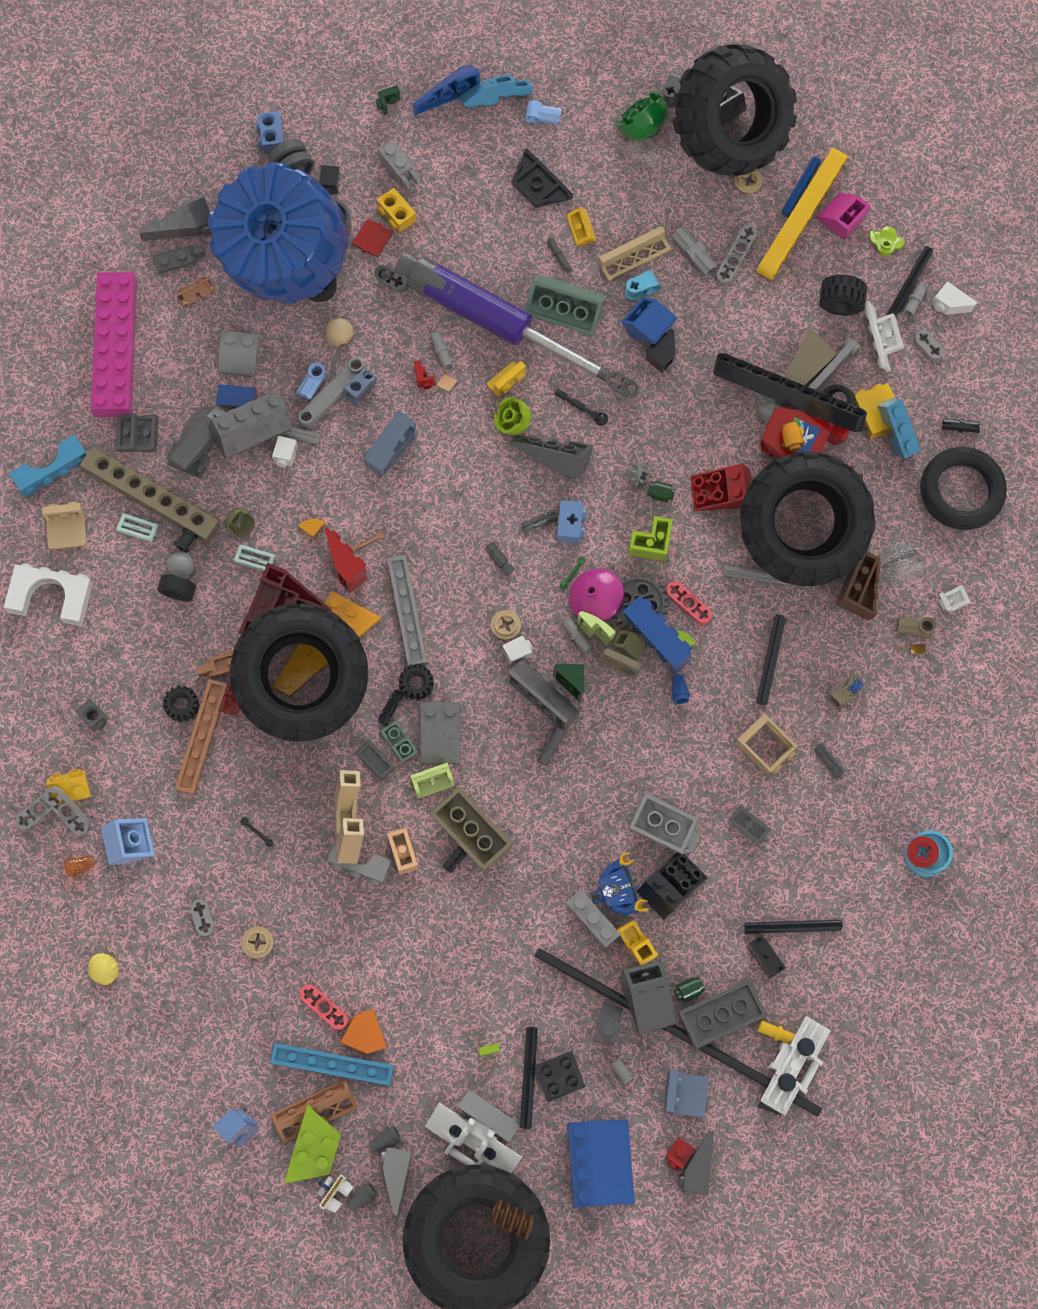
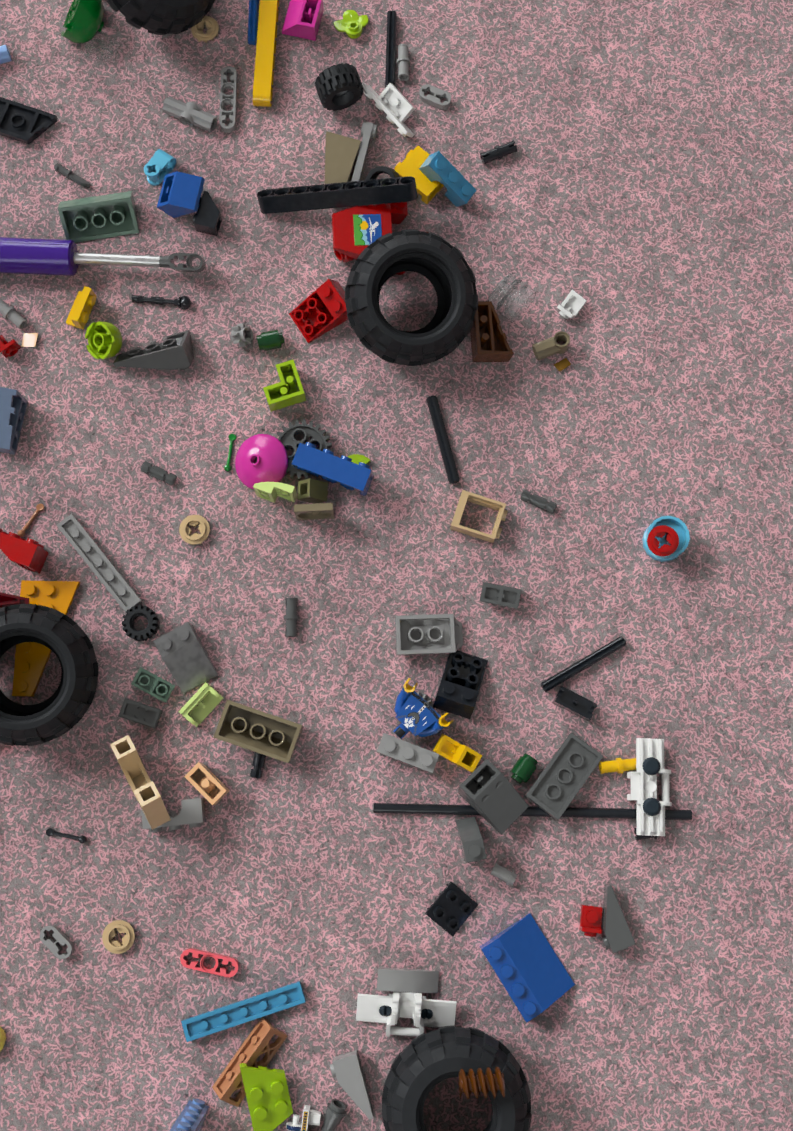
camera: 25 degrees left, 5 degrees up
orange slope [339,1009,387,1055] -> none
dark grey cone [369,1125,401,1153] -> none
black axle [378,689,403,726] -> none
lime tile [479,1043,500,1057] -> none
white brick [502,636,533,666] -> none
flat silver slope [507,661,580,731] -> none
black axle [520,1027,538,1129] -> none
dark grey axle [521,510,557,533] -> none
dark green slope [553,664,584,703] -> none
medium blue brick [557,500,586,544] -> none
light grey pin [561,617,593,655] -> none
yellow slope [566,207,597,246] -> none
tan fence [598,226,671,282] -> none
sand blue bracket [664,1070,709,1118] -> none
coral beam [666,581,712,625] -> none
blue cone [671,674,690,704] -> none
light grey axle [722,565,795,586] -> none
light grey piece [757,394,783,424] -> none
light orange brick [782,422,804,452] -> none
dark tan leg [827,674,865,710] -> none
black tyre [920,447,1007,530] -> none
white slope [932,281,977,315] -> none

